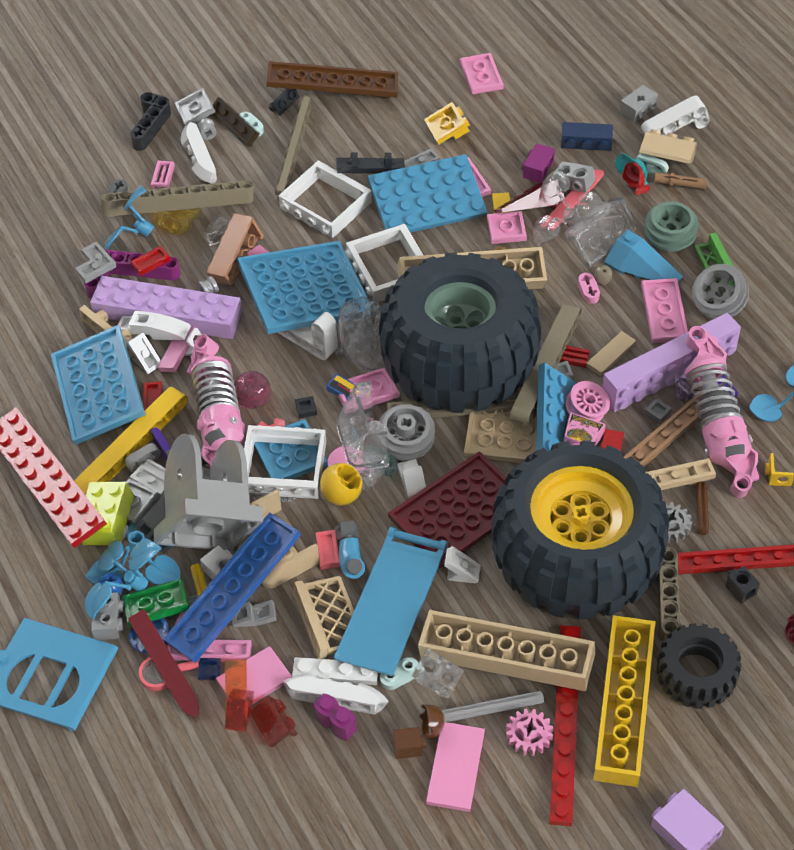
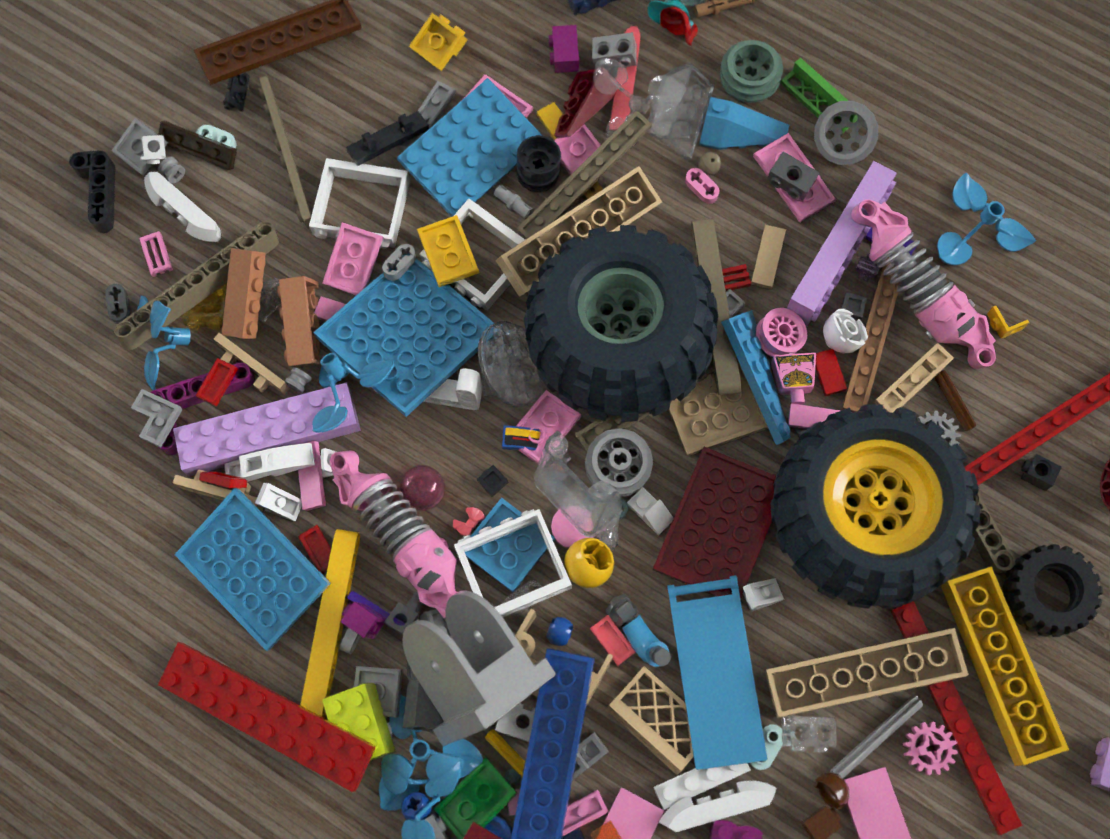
camera: 25 degrees left, 20 degrees up
white plate [130,459,165,498] -> none
none -> white bracket [140,135,166,164]
none -> red tile [199,472,248,488]
none -> tan hinge [214,333,290,395]
none -> nougat brick [222,248,266,339]
none -> dark azure plant [312,353,394,433]
none -> bright pink tile [322,222,383,295]
none -> magenta brick [341,602,386,639]
none -> light grey beam [382,244,416,281]
none -> yellow tile [417,215,479,287]
none -> light grey pin [494,185,534,220]
none -> black wheel [516,135,561,192]
none -> dark tan plate [517,110,652,239]
none -> blue piece [546,617,573,646]
none -> dark grey brick [766,151,820,201]
none -> white cylinder [823,309,868,354]

